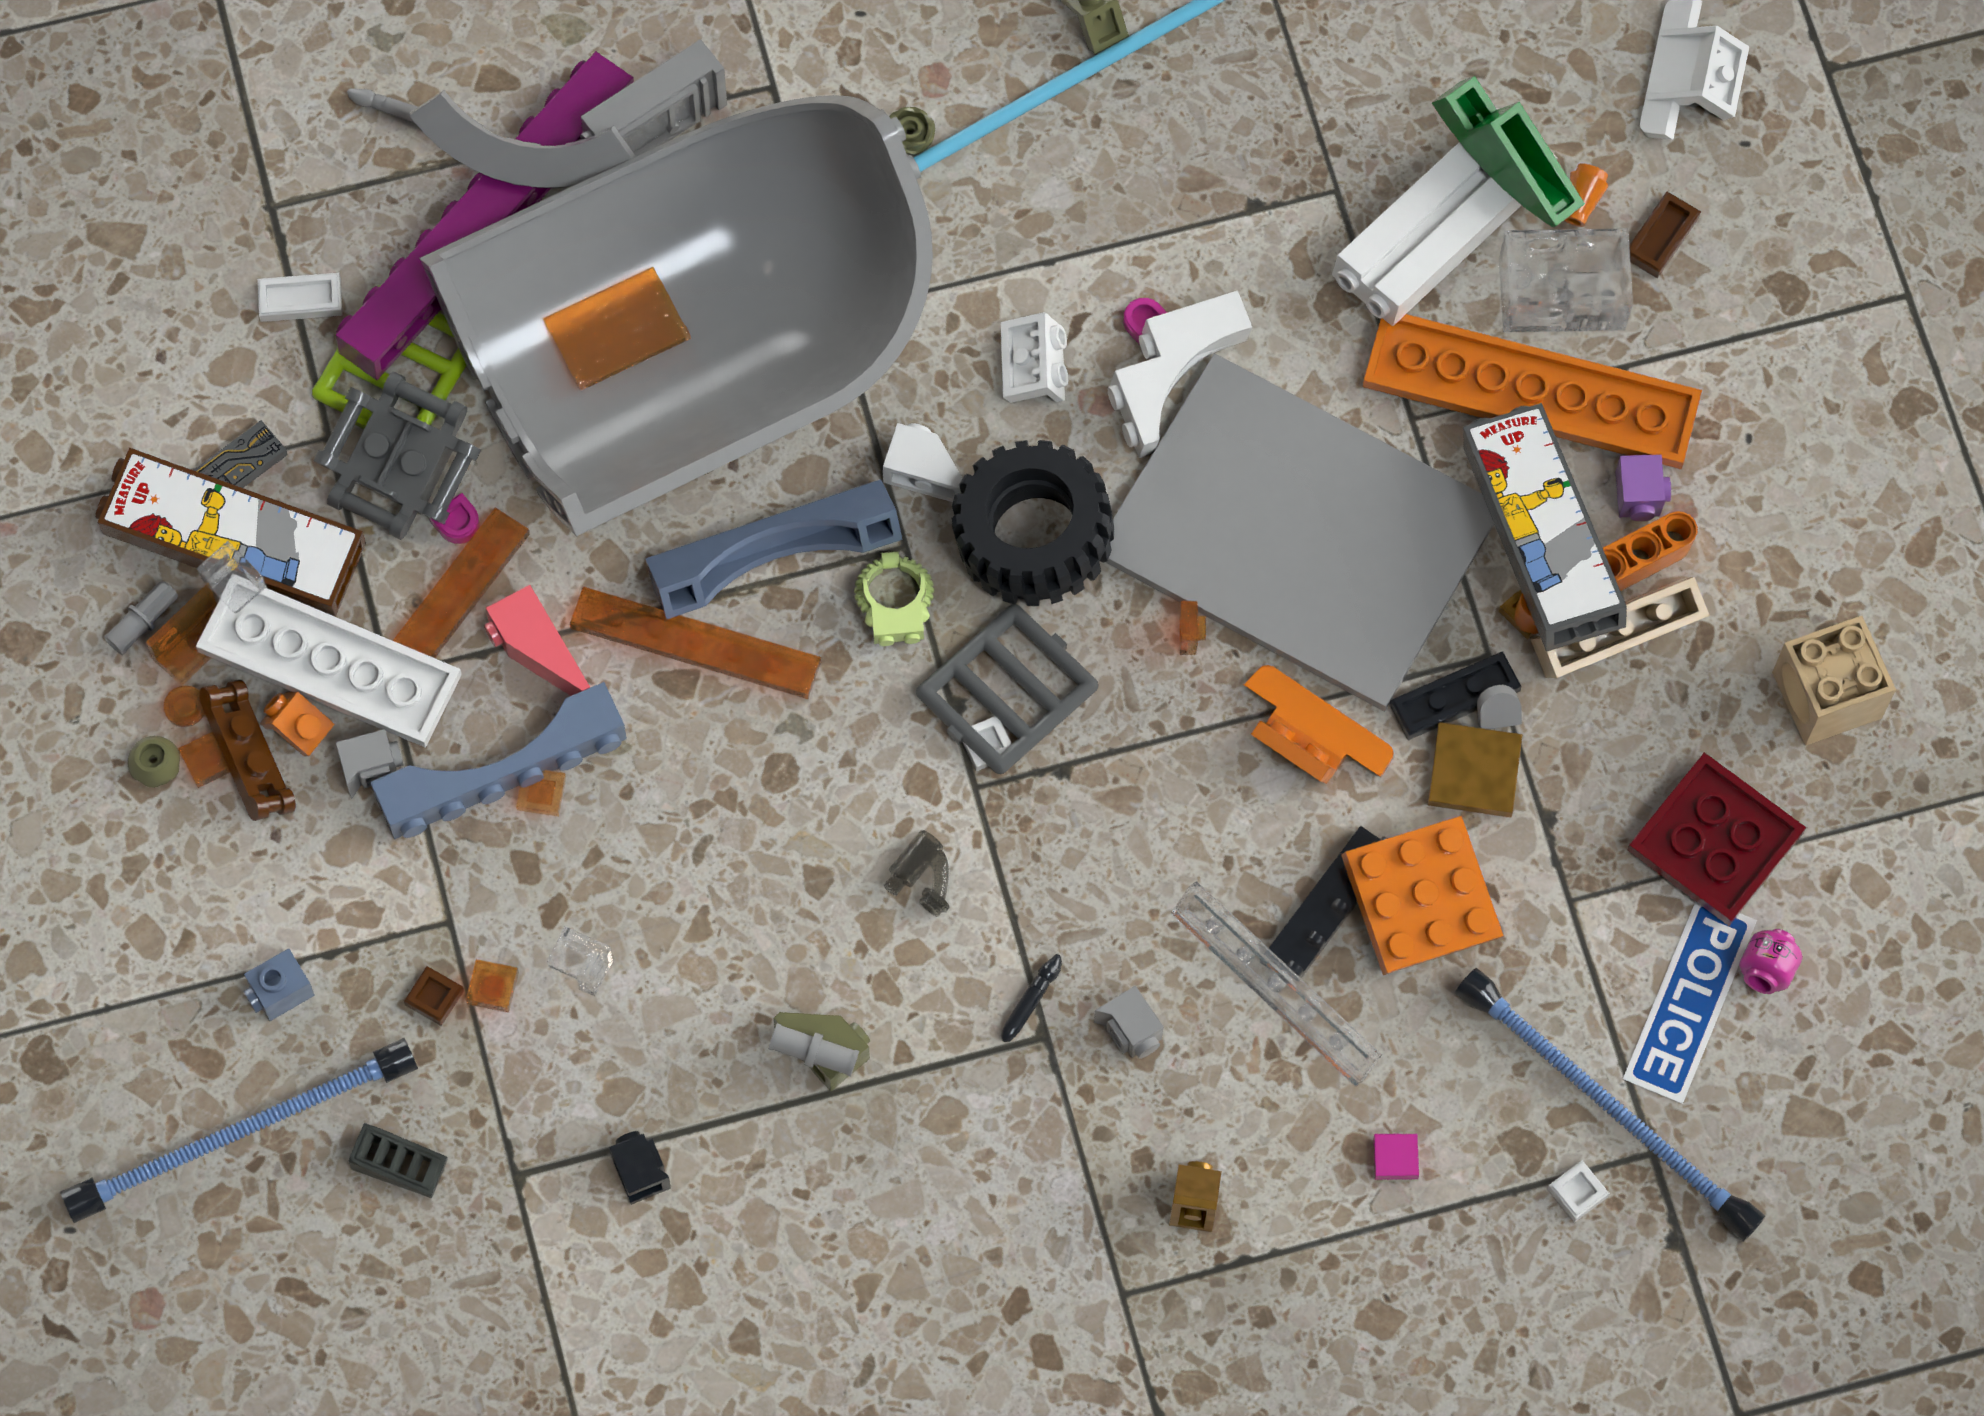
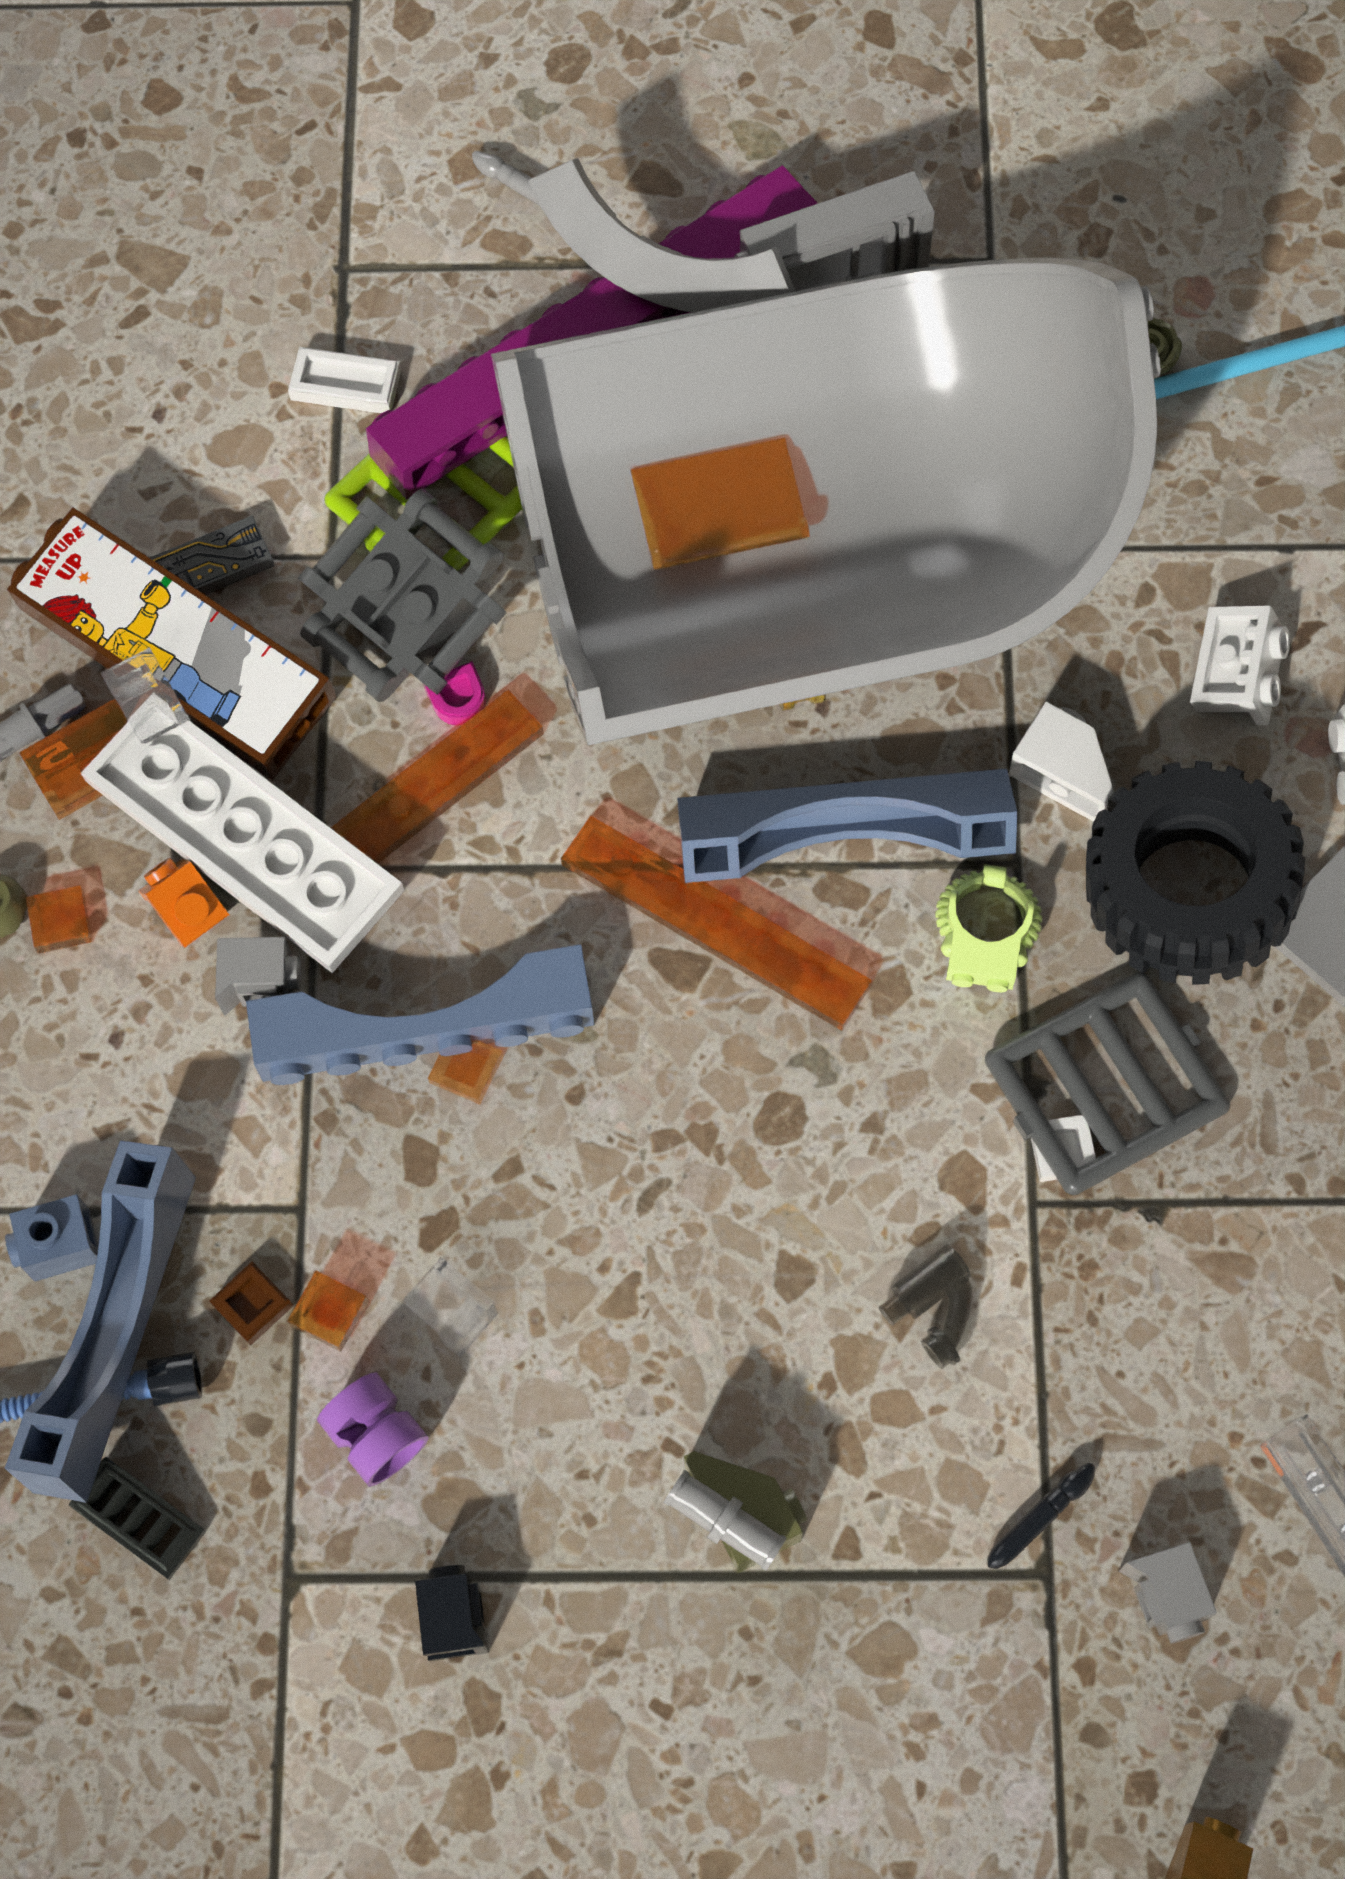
camera: 20 degrees right, 0 degrees up
clear orange plate [164,686,205,727] -> none
reddish brown plate [199,679,296,821] -> none
coral slope [484,585,590,696] -> none
none -> sand blue arch [5,1141,196,1503]
none -> medium lavender wheel [317,1372,429,1487]

